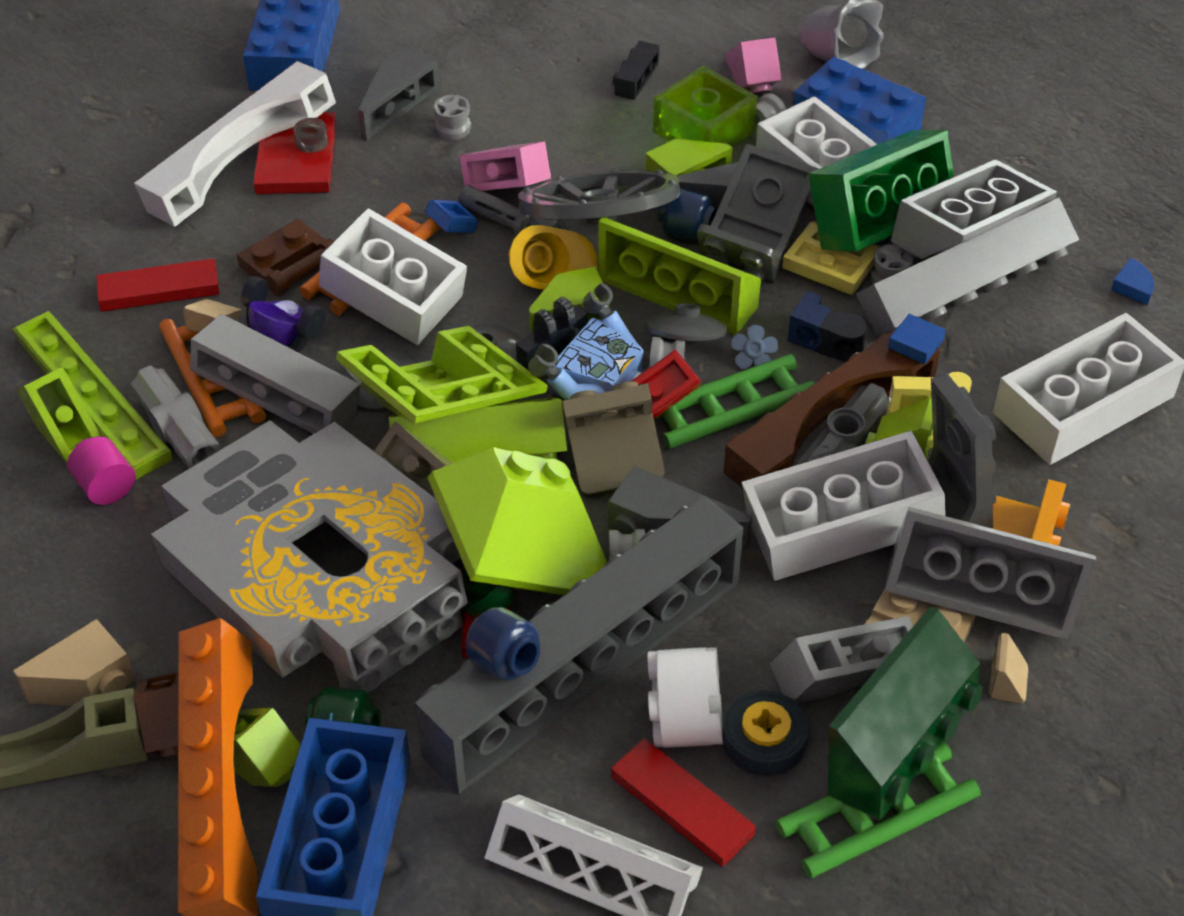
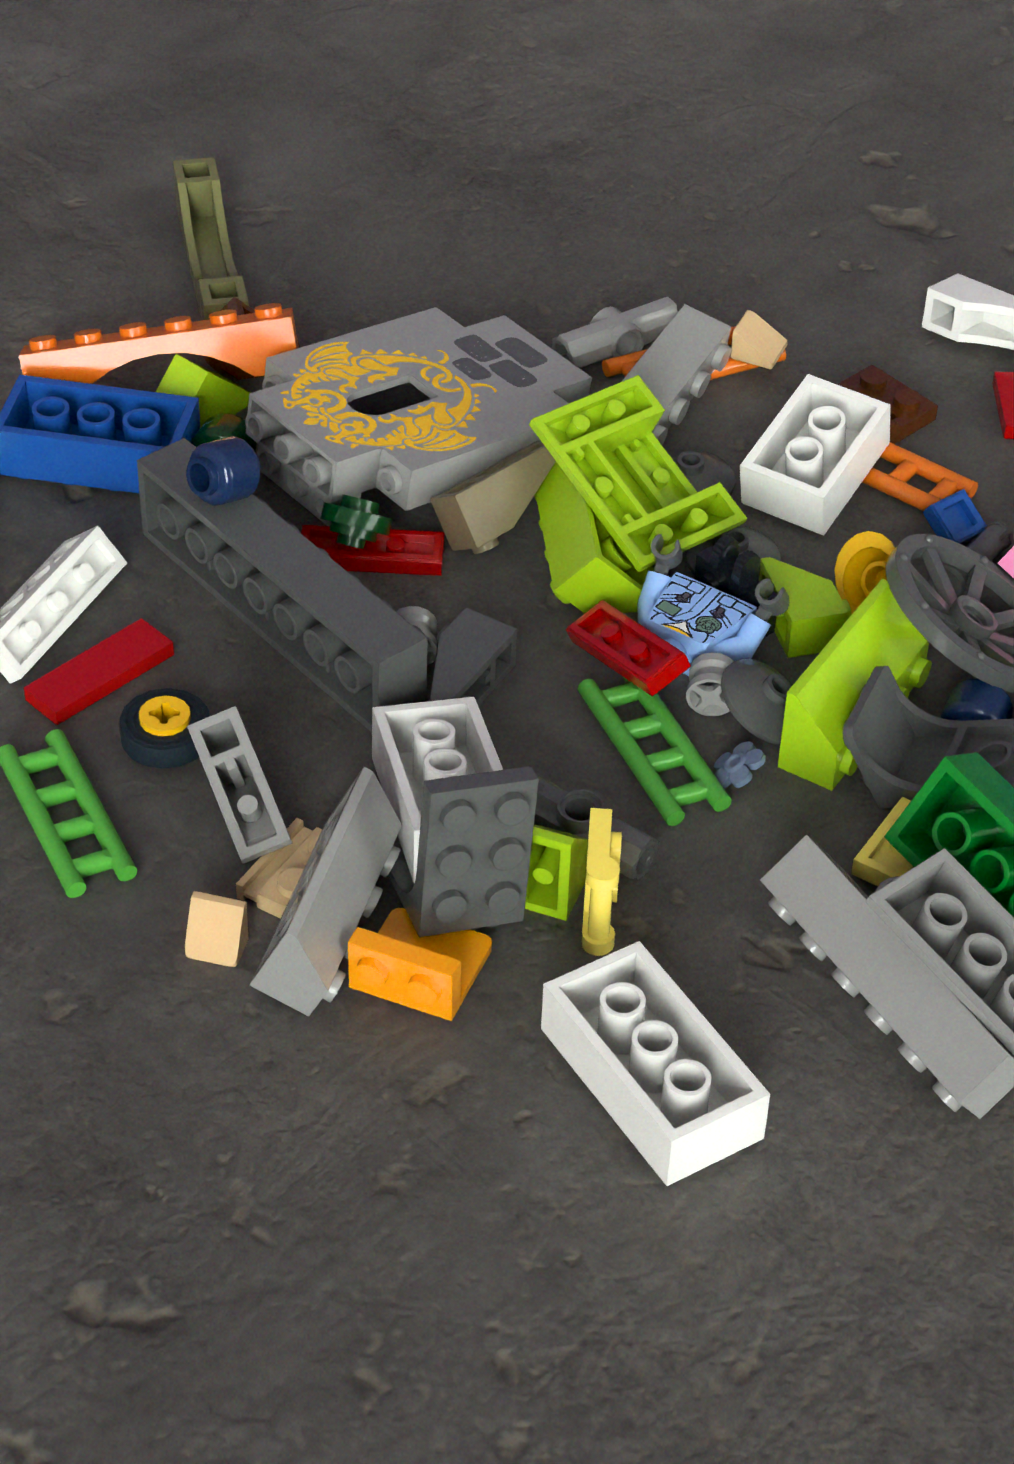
camera: 90 degrees right, 5 degrees down
lime tile [13,311,173,480] -> none
tan slope [13,619,136,706] -> none
lime slope [16,367,101,462] -> none
dark pink piece [67,436,136,505] -> none
red tile [97,258,220,311] -> none
cap [240,276,325,353] -> none
lime slope [428,447,607,595] -> none
dark tan bracket [562,382,665,496] -> none
white brick [648,647,723,748] -> none
reddish brown arch [724,327,940,488] -> none
leg [788,291,867,361] -> none
dark green slope [828,606,983,820] -> none
blue tile [888,313,946,364] -> none
blue tile [1111,258,1154,305] -> none

